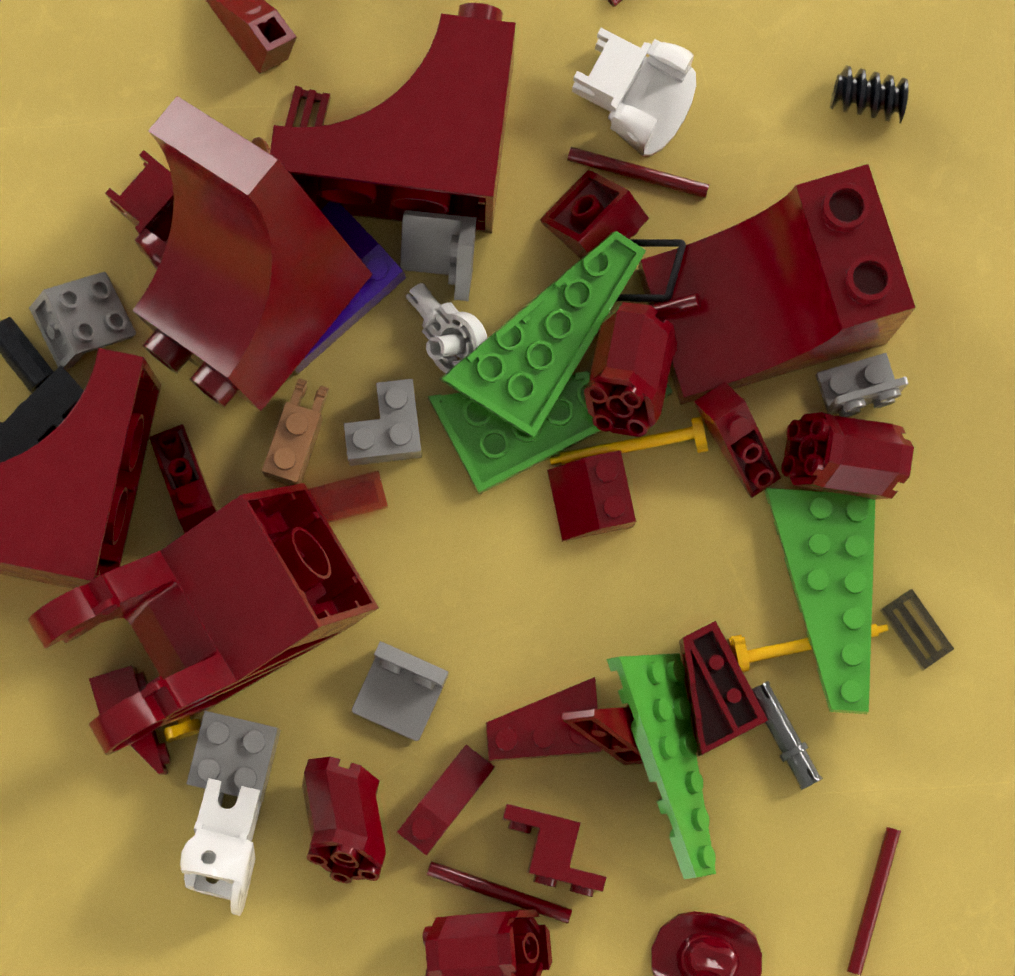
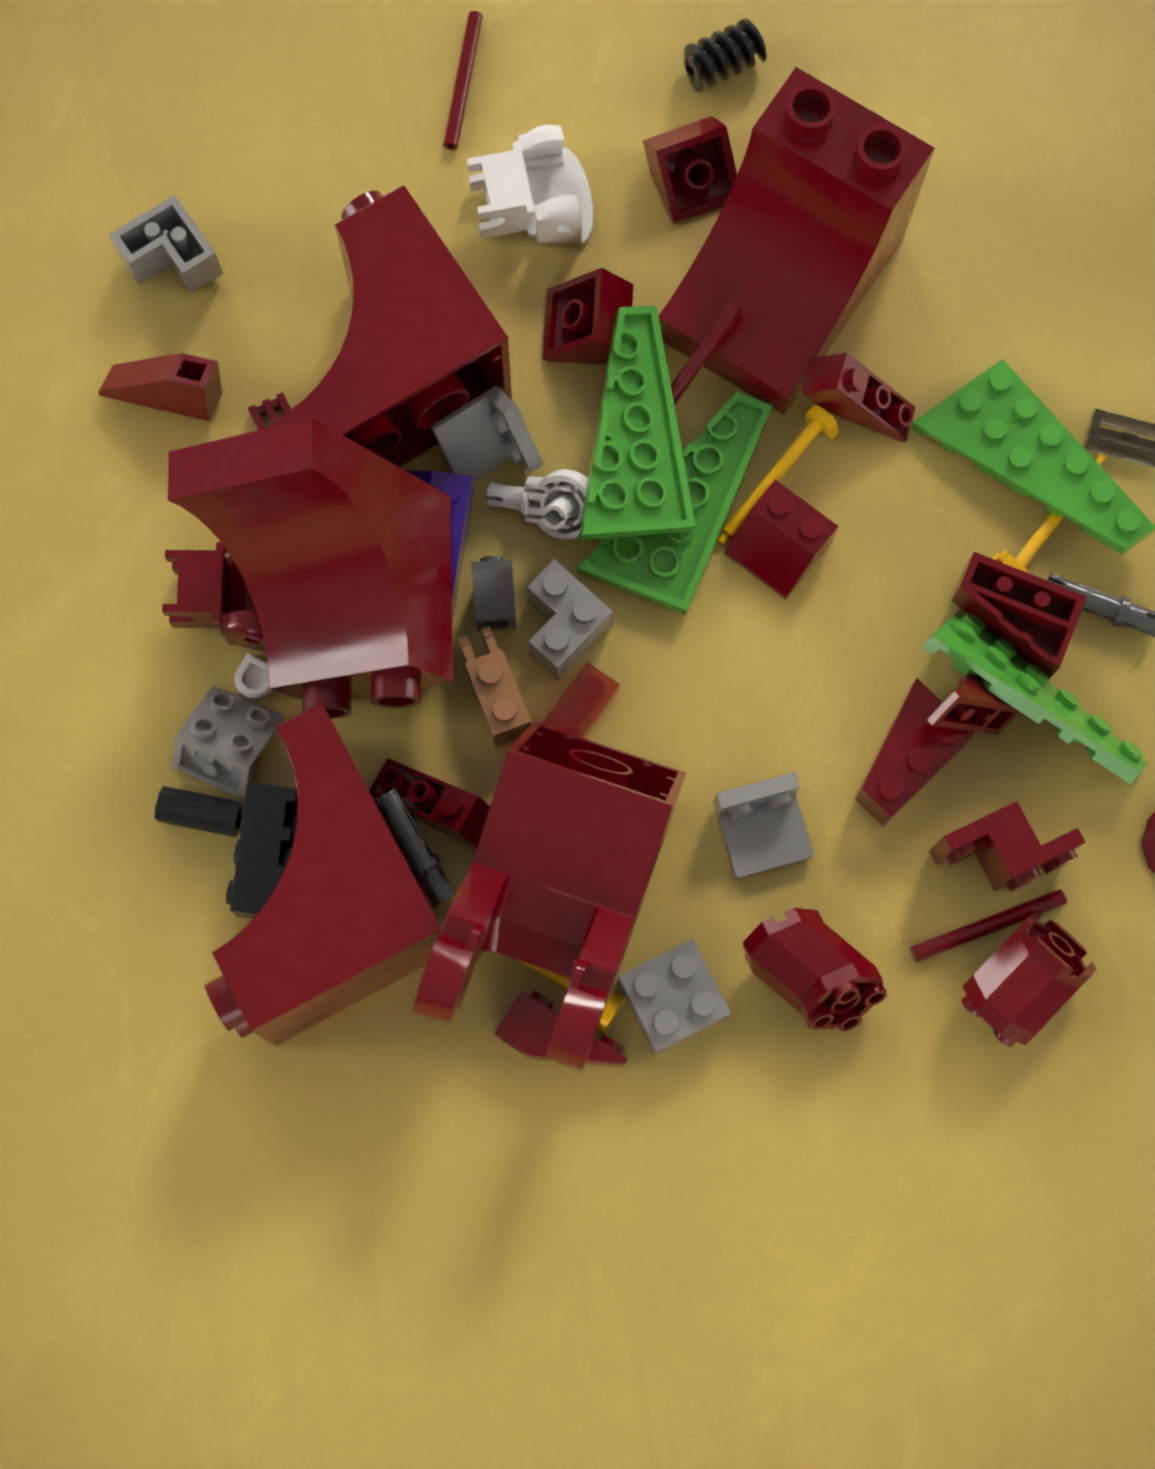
camera: 35 degrees left, 5 degrees down
white piece [180,778,262,916] -> none
dark red slope [397,744,495,856] -> none
dark red bar [567,147,709,198] -> none
dark red brick [584,302,678,437] -> none
black piece [616,239,686,302] -> none
dark red brick [781,412,914,500] -> none
light grey bracket [815,353,909,417] -> none
none -> white tile [235,652,274,701]
none -> dark grey pin [374,788,457,907]
none -> dark grey slope [471,556,517,632]
none -> dark red slope [642,116,737,223]

